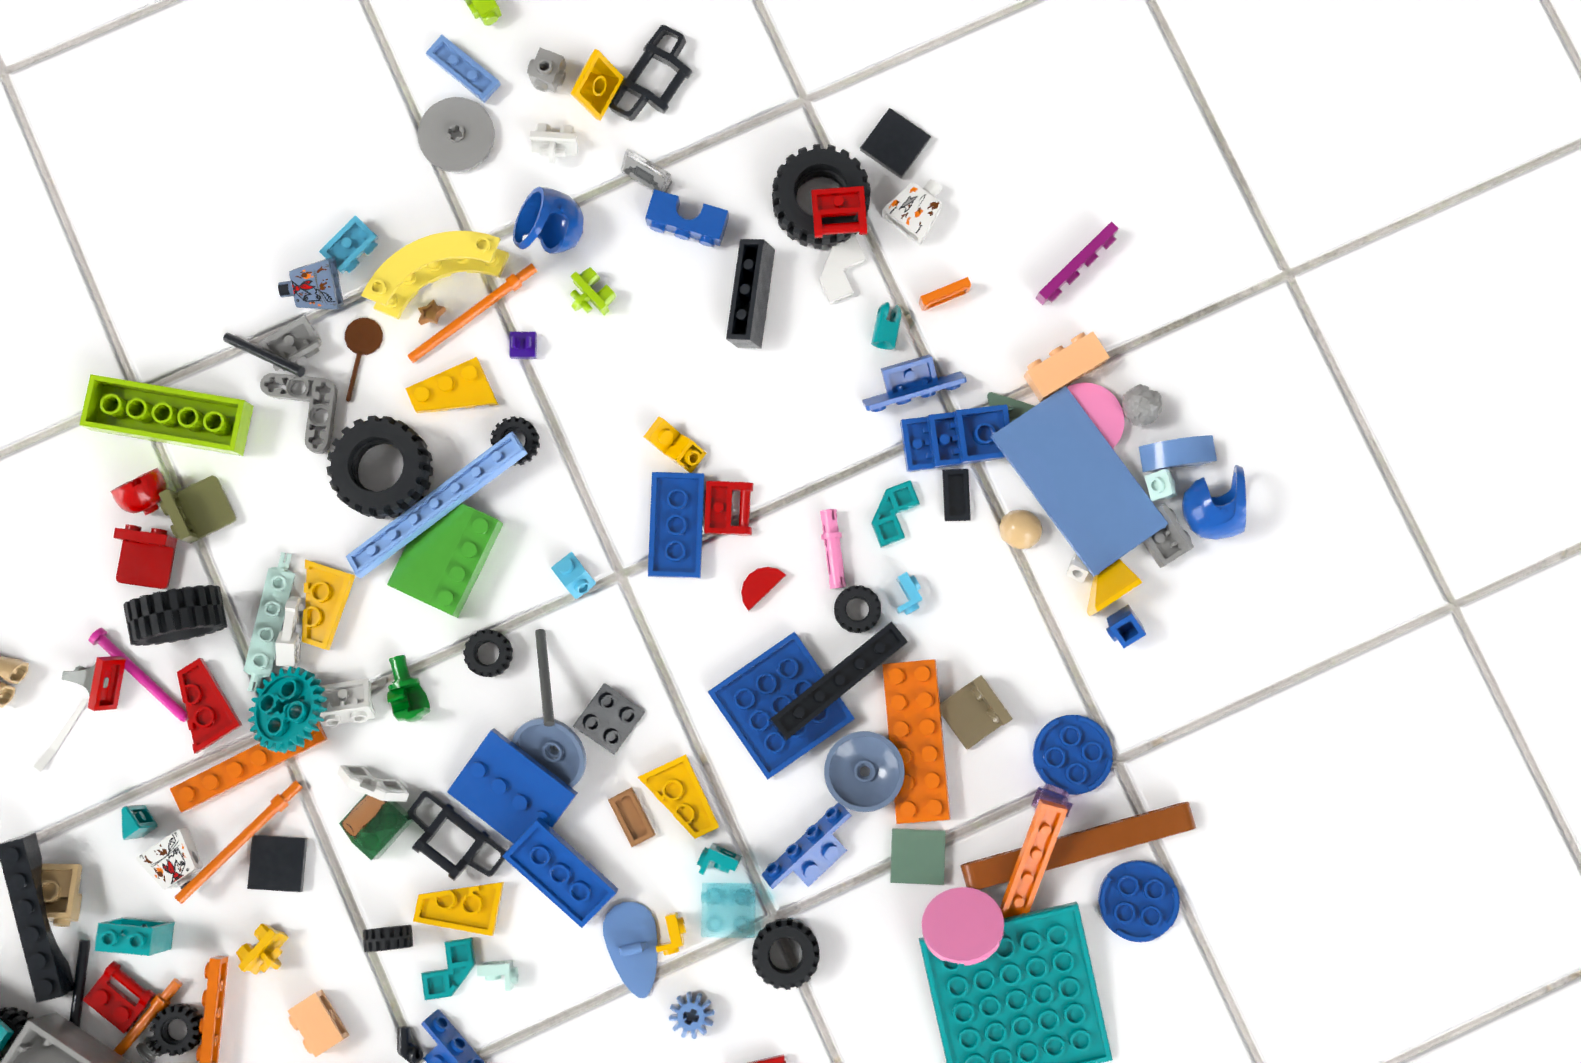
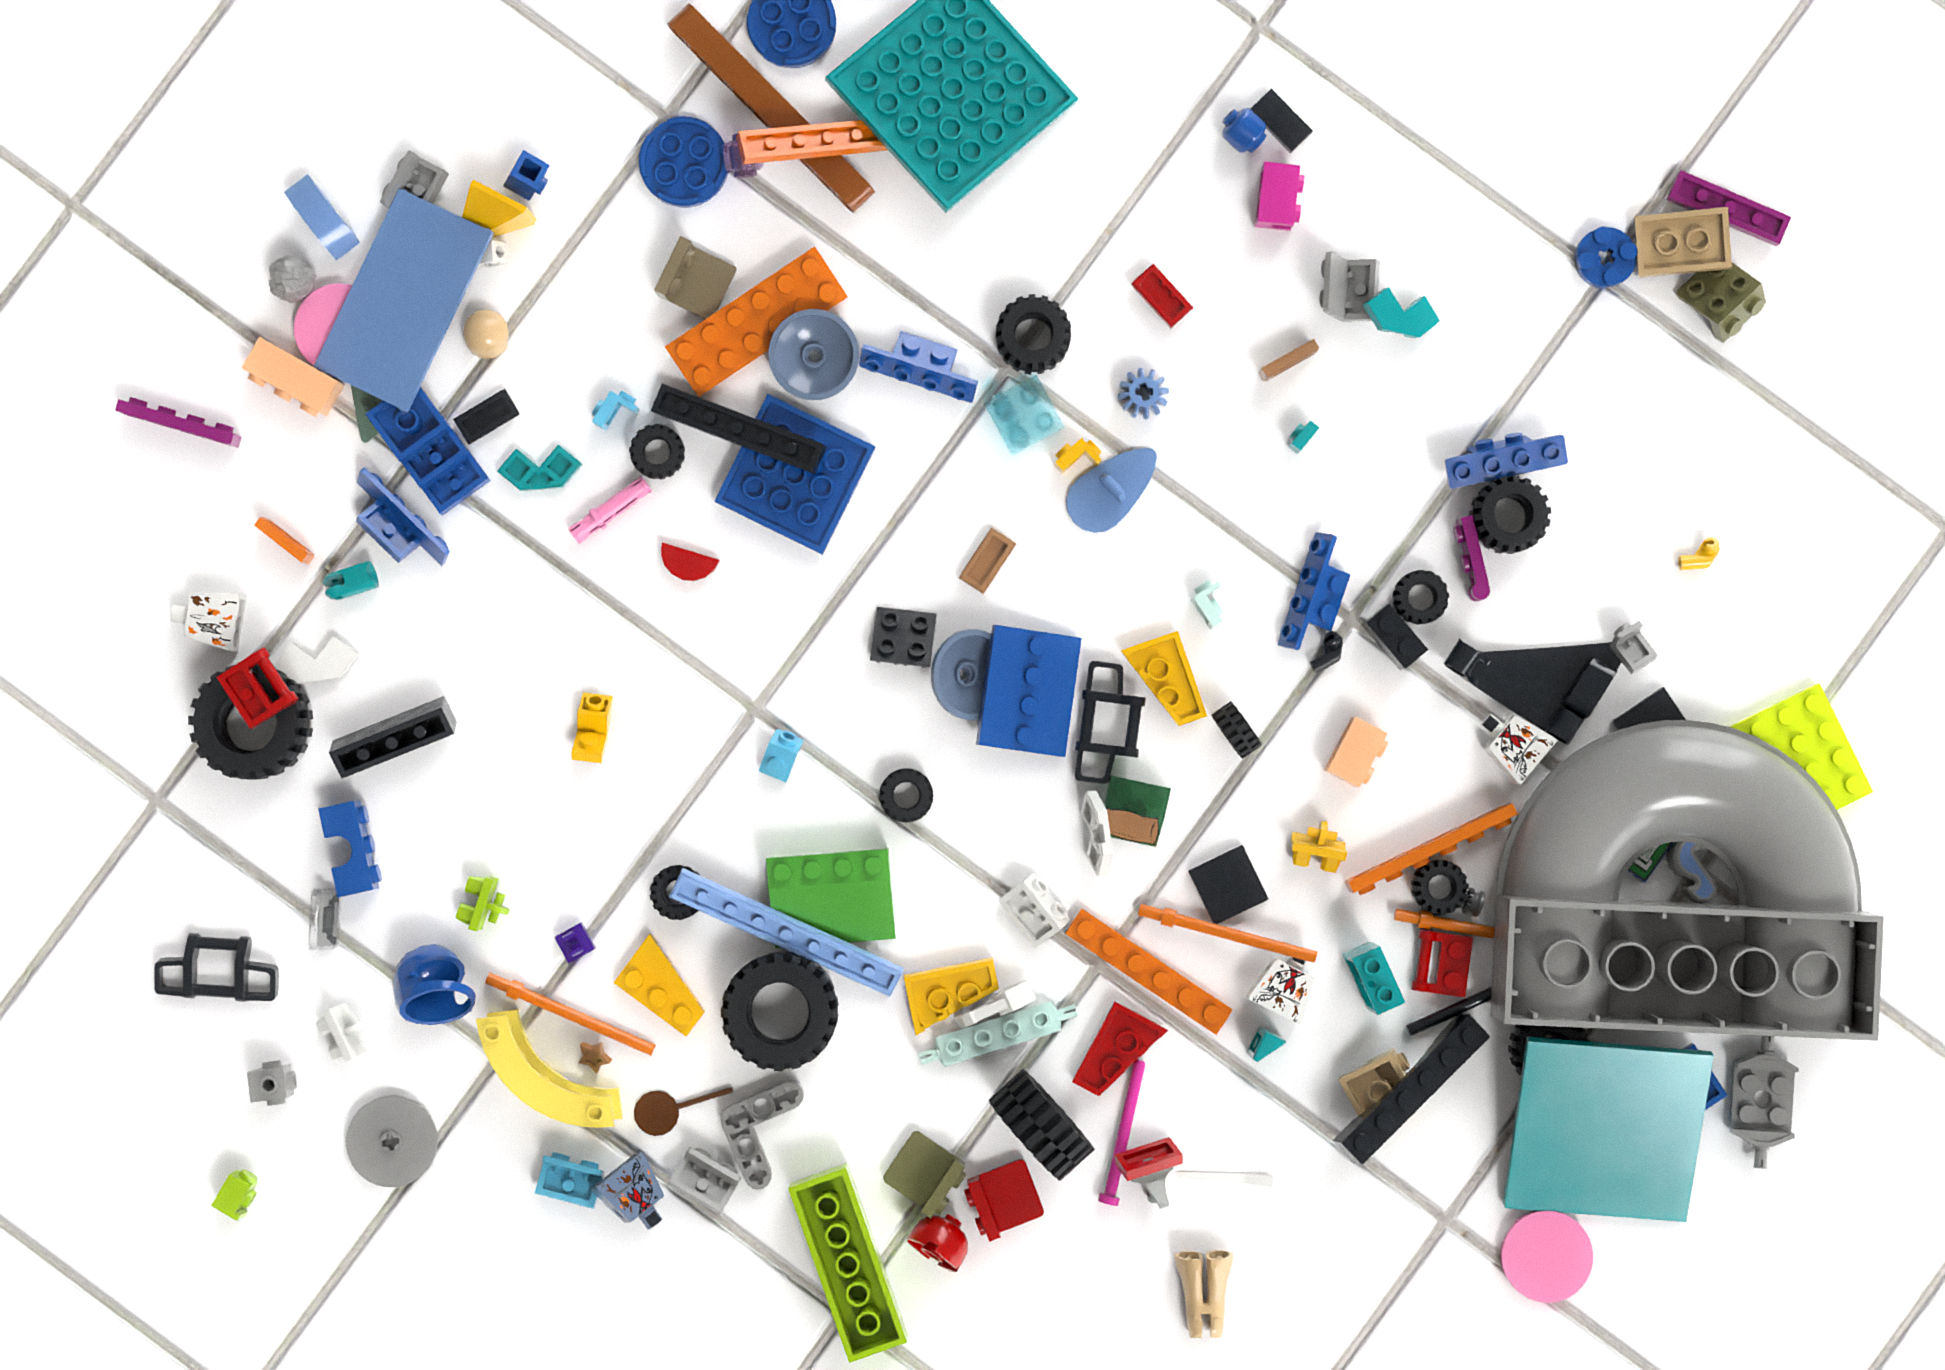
camera: 120 degrees left, 5 degrees up
black bar [223,333,306,377] -> none
teal gear [248,666,327,753] -> none
green piece [387,655,430,723] -> none
teal tile [421,937,476,1000] -> none
medium blue plate [425,35,501,104] -> none
blue plate [502,817,619,928] -> none
dark grey bar [535,629,555,727] -> none
yellow slope [570,49,624,121] -> none
yellow wing [637,754,720,839] -> none
blue plate [648,472,705,579] -> none
teal bracket [696,843,742,875] -> none
red plate [704,481,754,536] -> none
black tile [860,108,931,179] -> none
sand green tile [890,828,946,885] -> none
bright pink tile [922,887,1004,965] -> none
light aqua bracket [1144,469,1177,501] -> none
blue piece [1182,465,1246,540] -> none

